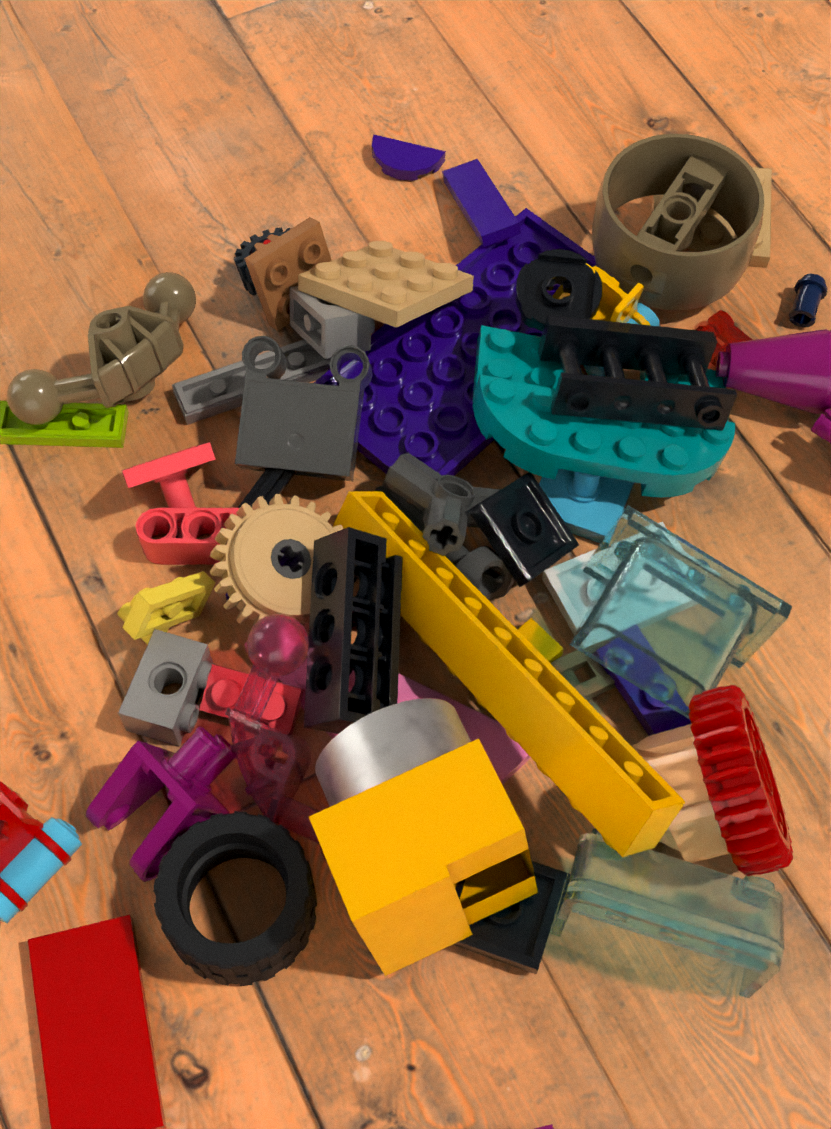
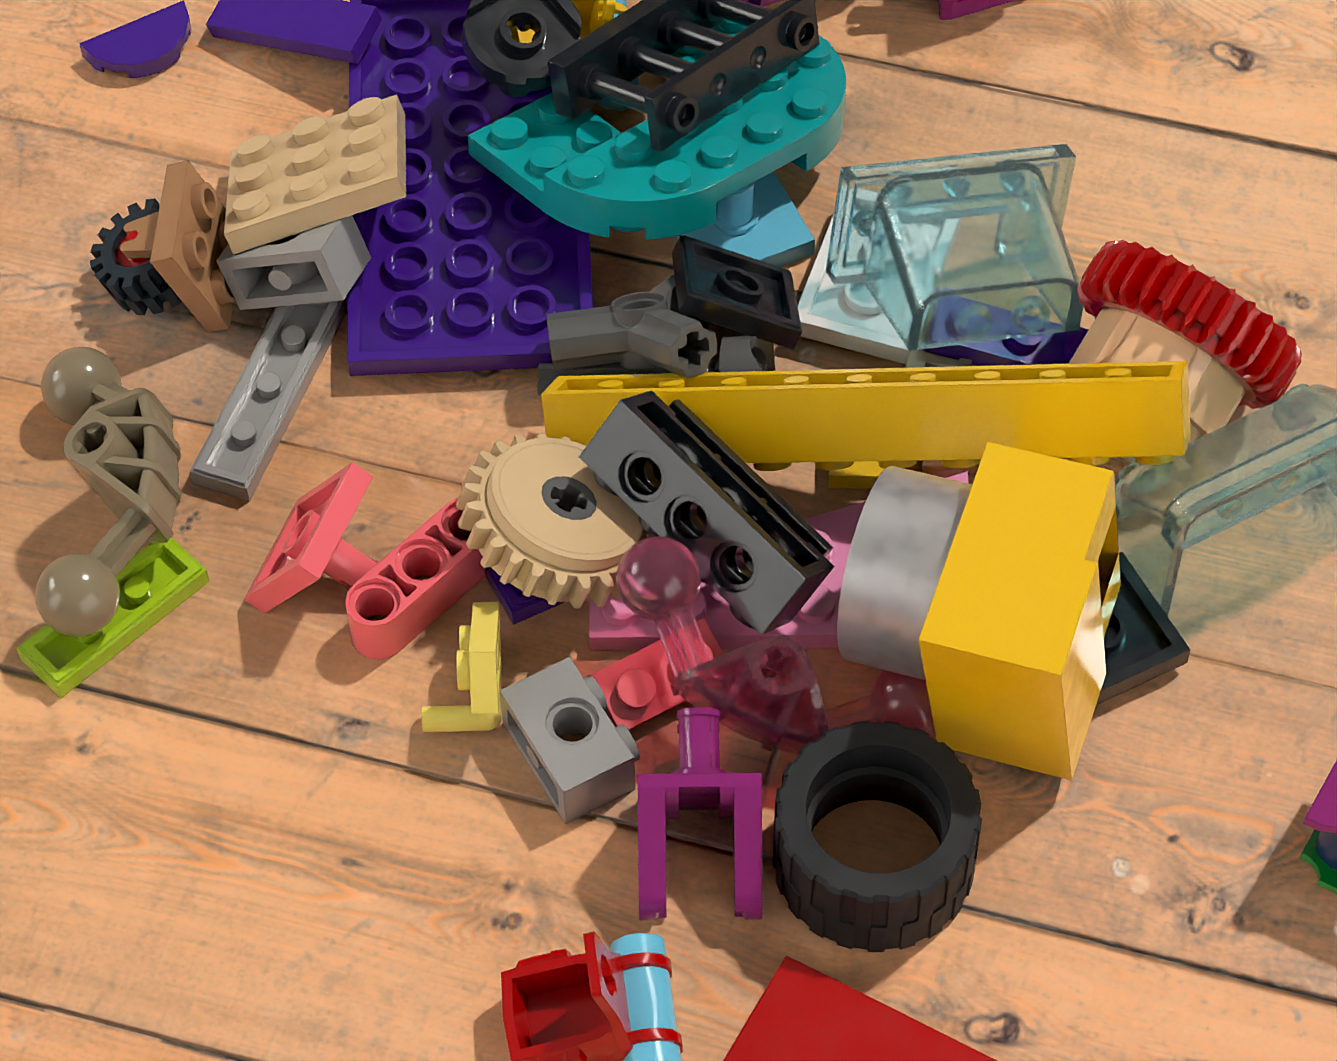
camera: 45 degrees left, 5 degrees down
dark grey piece [235,336,373,508] -> none

